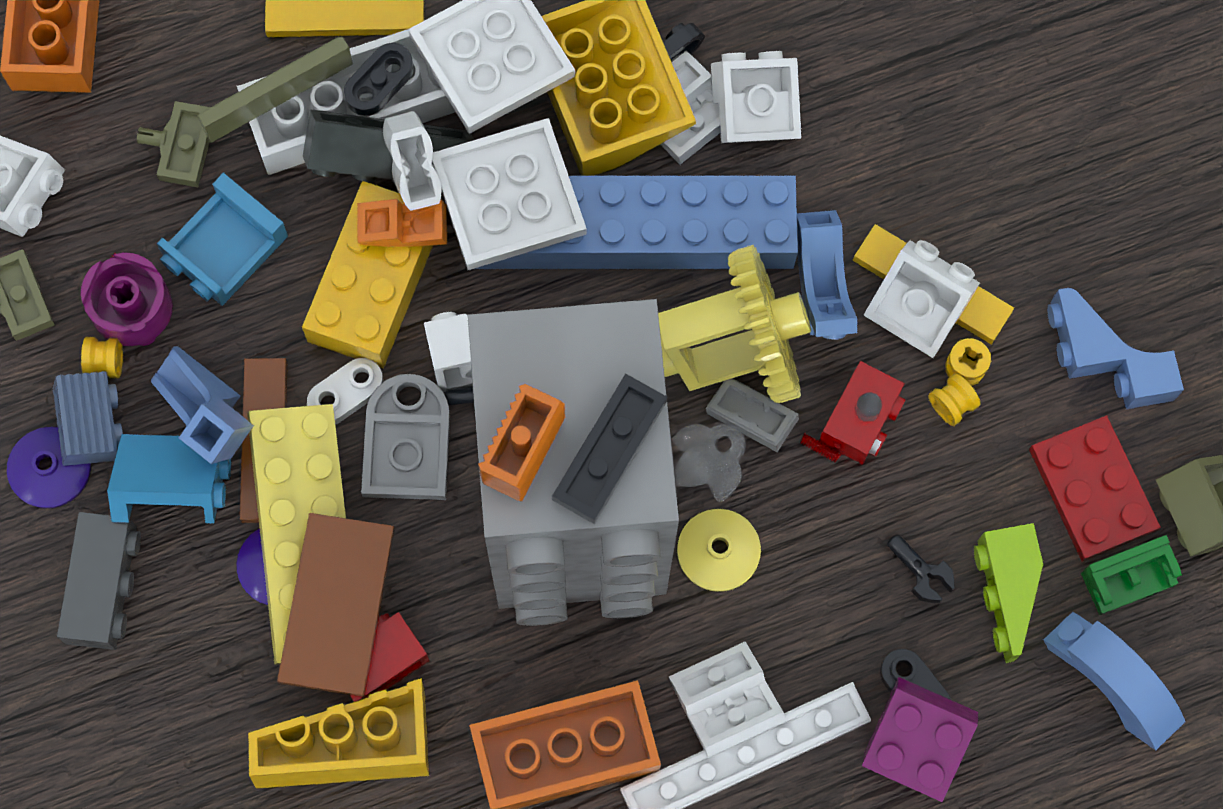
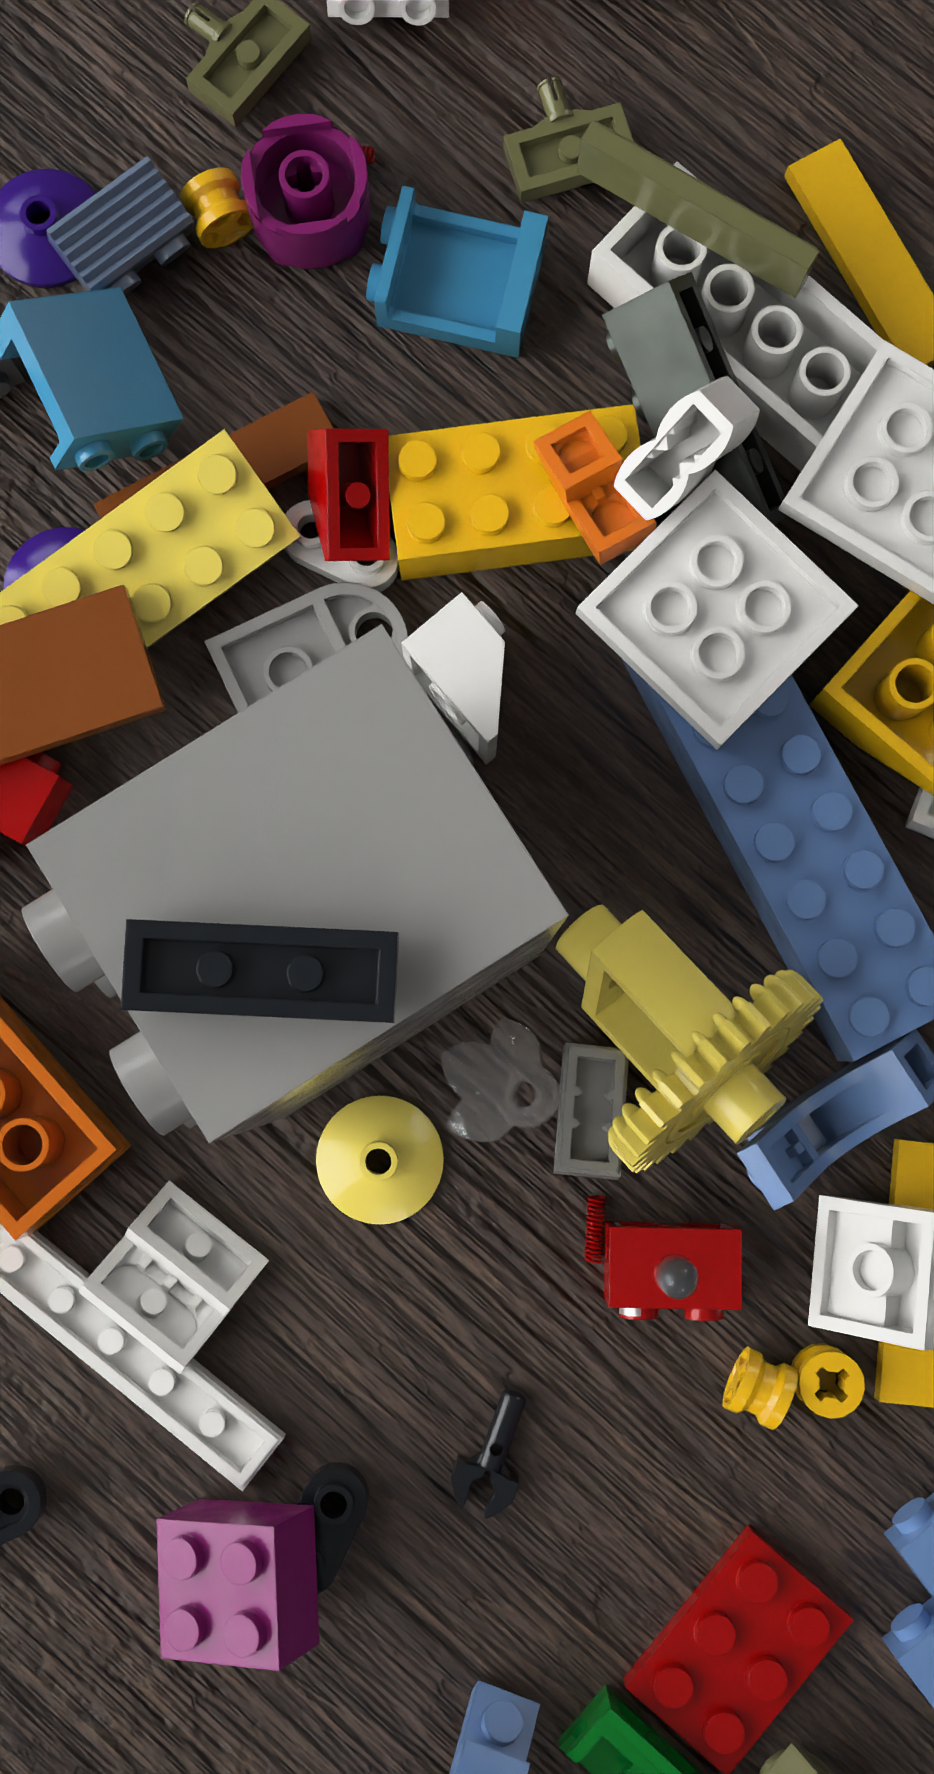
camera: 65 degrees right, 10 degrees up
medium blue arch [151,346,254,464] -> none
black plate [344,43,413,116] -> none
orange brick [478,384,566,502] -> none
lime slope [974,523,1043,663] -> none
none -> red slope [307,428,390,561]

